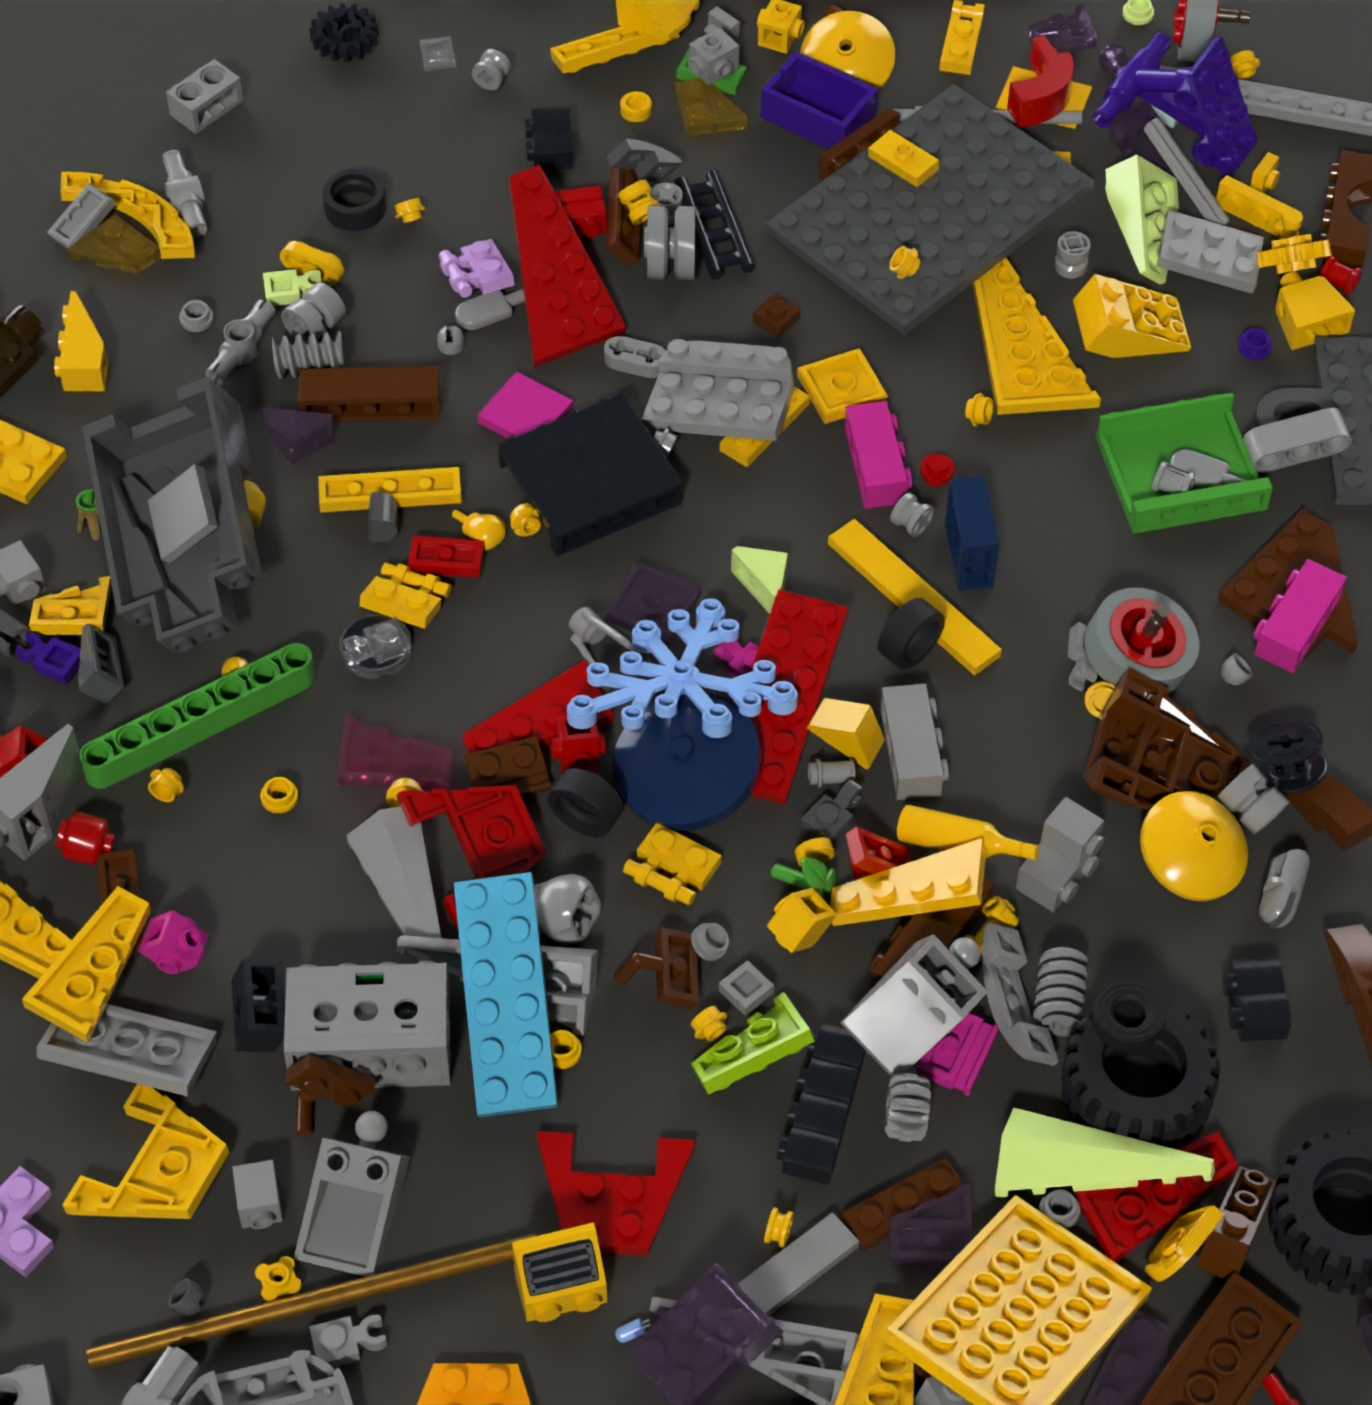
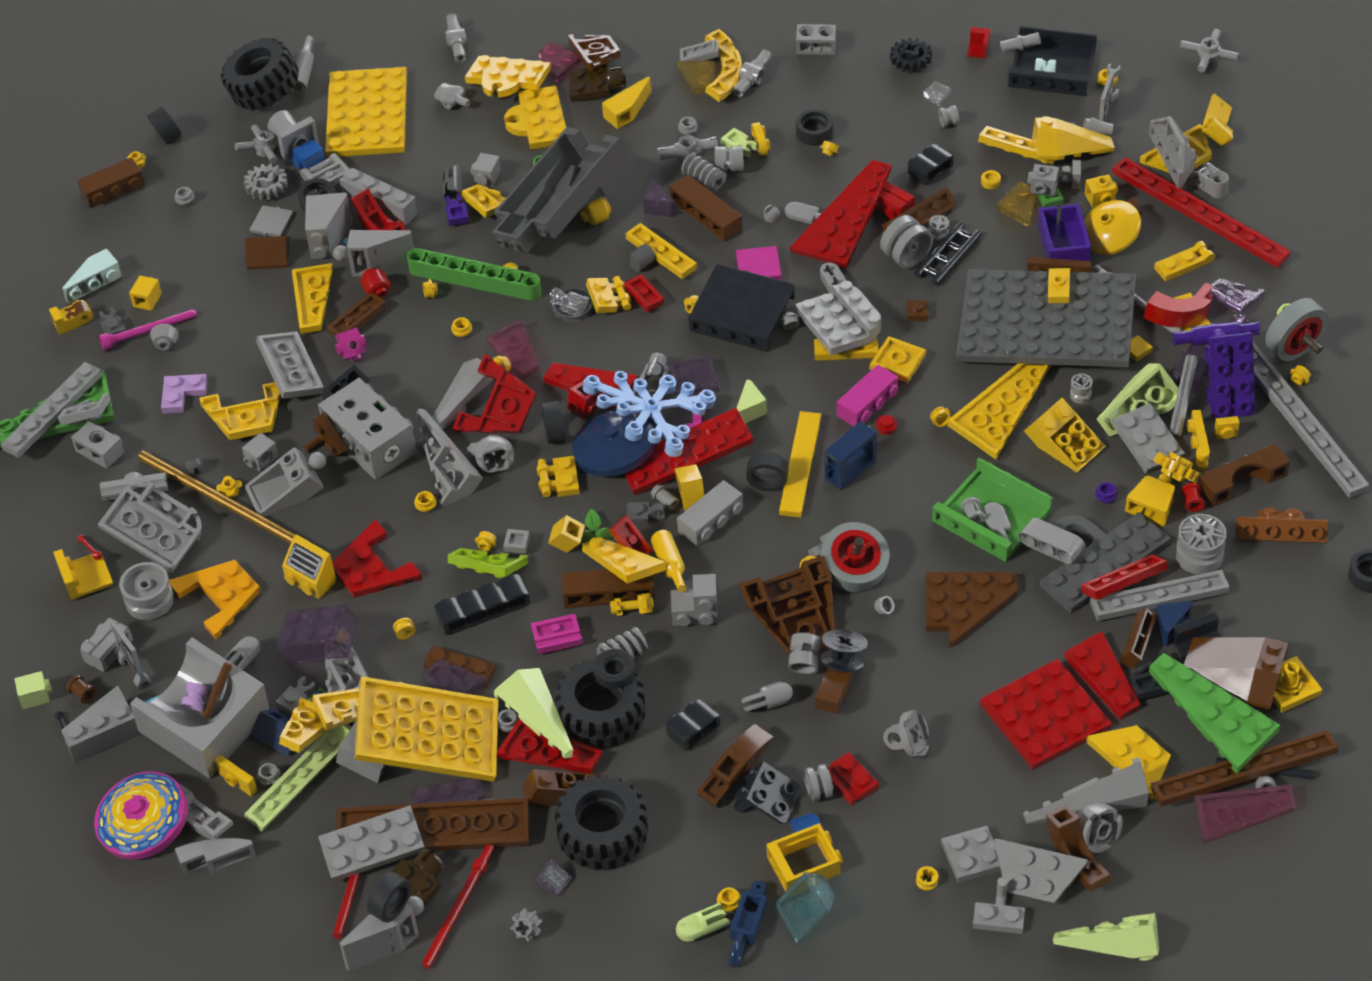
camera: 55 degrees right, 5 degrees down
yellow wing [22,886,151,1043] -> none
dark grey slope [78,624,124,703] -> none
light grey tile [147,464,218,563] -> none
light grey plate [309,1315,387,1367] -> none
lavender plate [439,239,515,298] -> none
yellow piece [452,509,506,551] -> none
medium azure plate [454,872,558,1118] -> none
reddish brown plate [464,736,552,798] -> none
dark grey slope [606,138,682,181] -> none
reddish brown plate [614,927,699,1010] -> none
yellow wheel [618,179,660,225] -> none
light grey plate [691,923,729,961] -> none
light grey tile [738,1212,859,1316] -> none
yellow tile [794,837,835,867] -> none
light grey slope [840,934,988,1077] -> none
light grey gear [884,1073,931,1142] -> none
yellow plate [889,246,920,279] -> none
light grey wheel [890,493,934,537] -> none
light grey slope [982,923,1059,1066] -> none
yellow dish [1140,791,1248,901] -> none
yellow tile [1145,1205,1224,1282] -> none
dark pink brick [1253,559,1347,674] -> none

